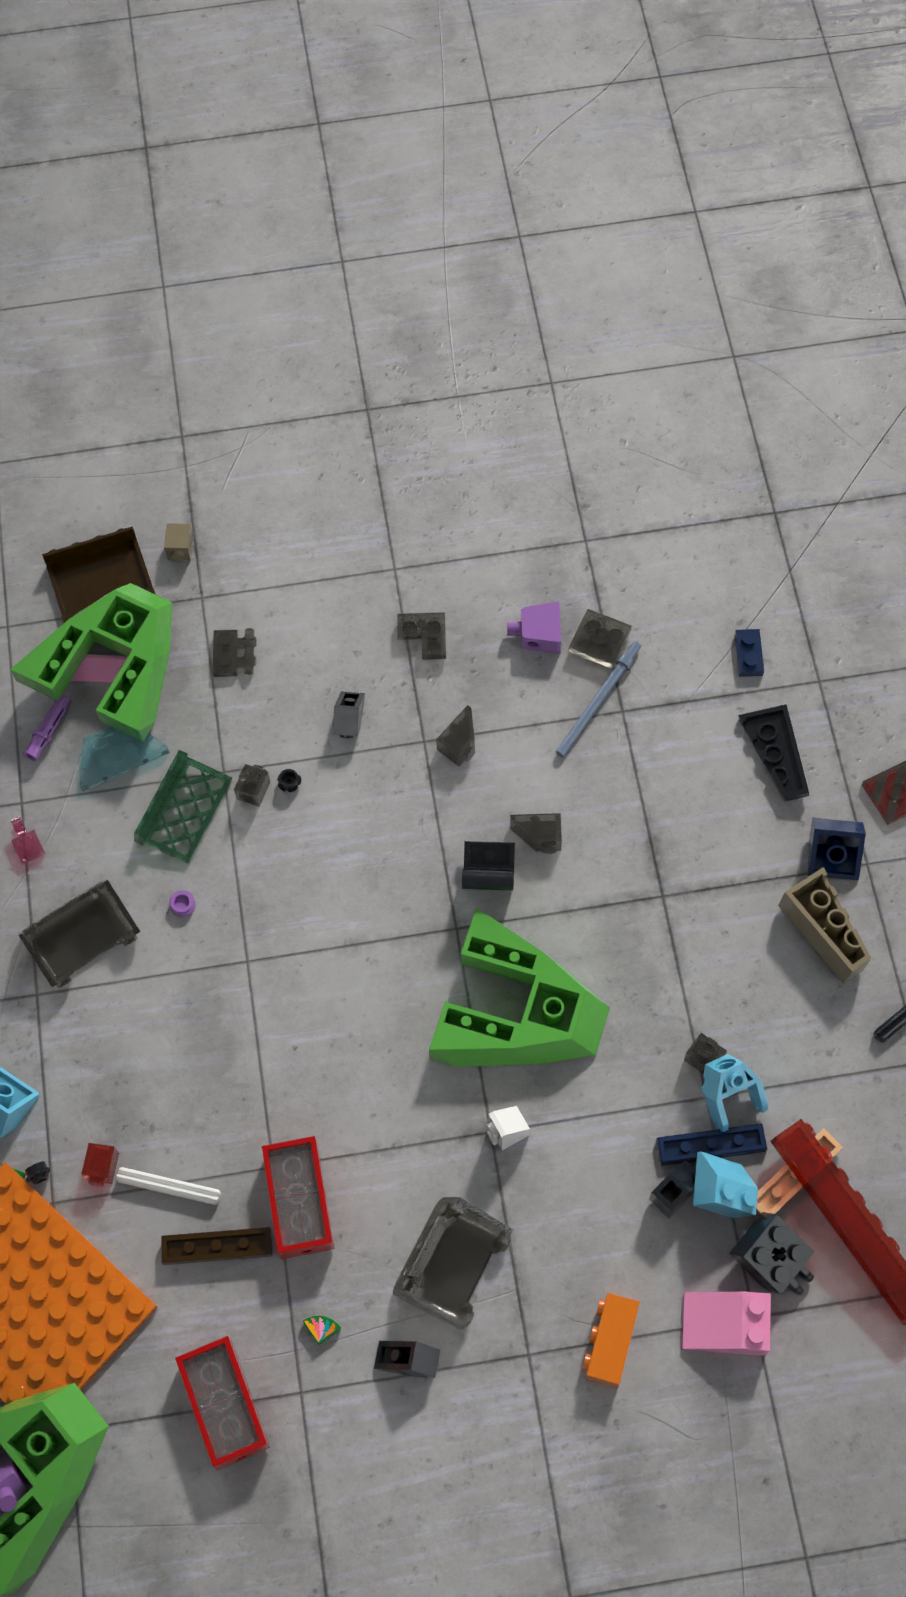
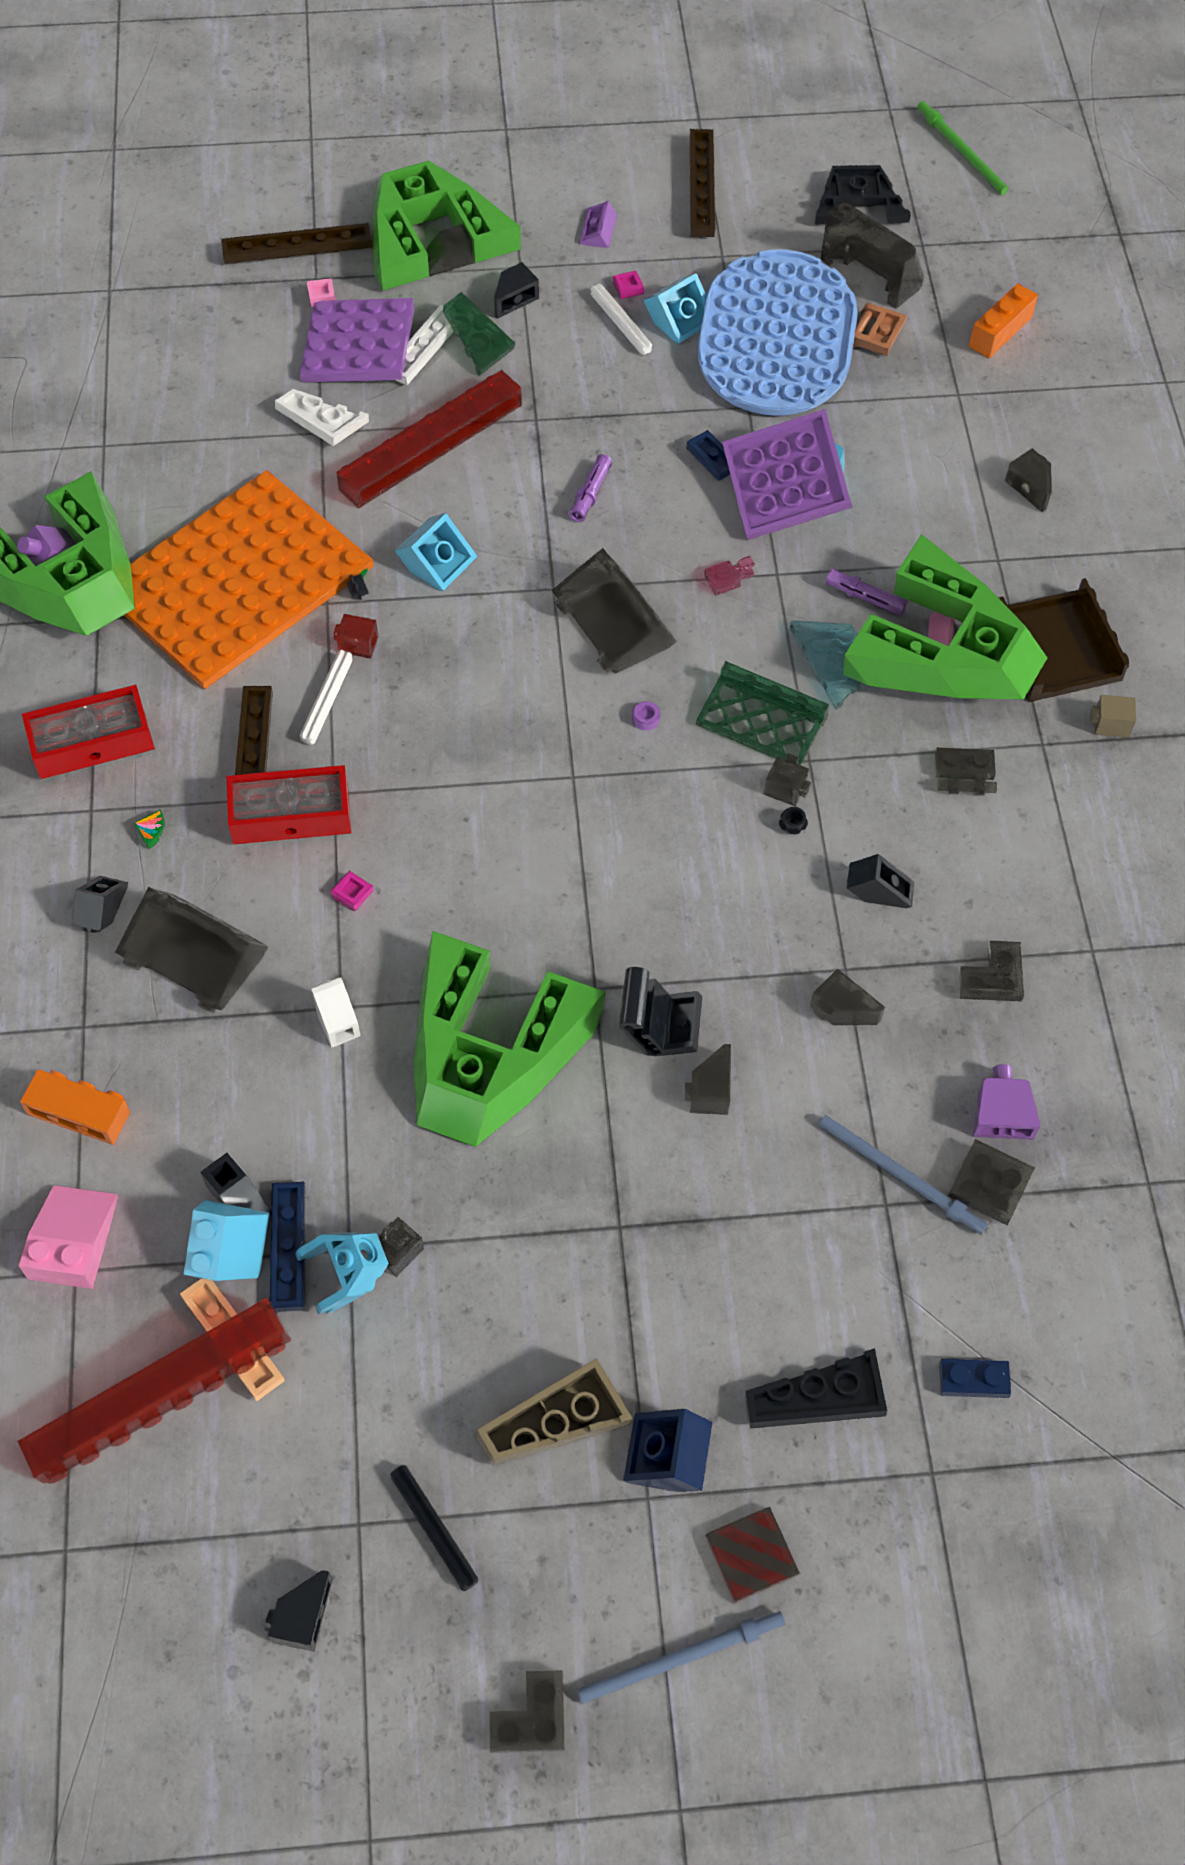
camera: 90 degrees right, 5 degrees down
black hinge [729,1212,814,1295] -> none
none -> dark pink tile [331,870,374,912]

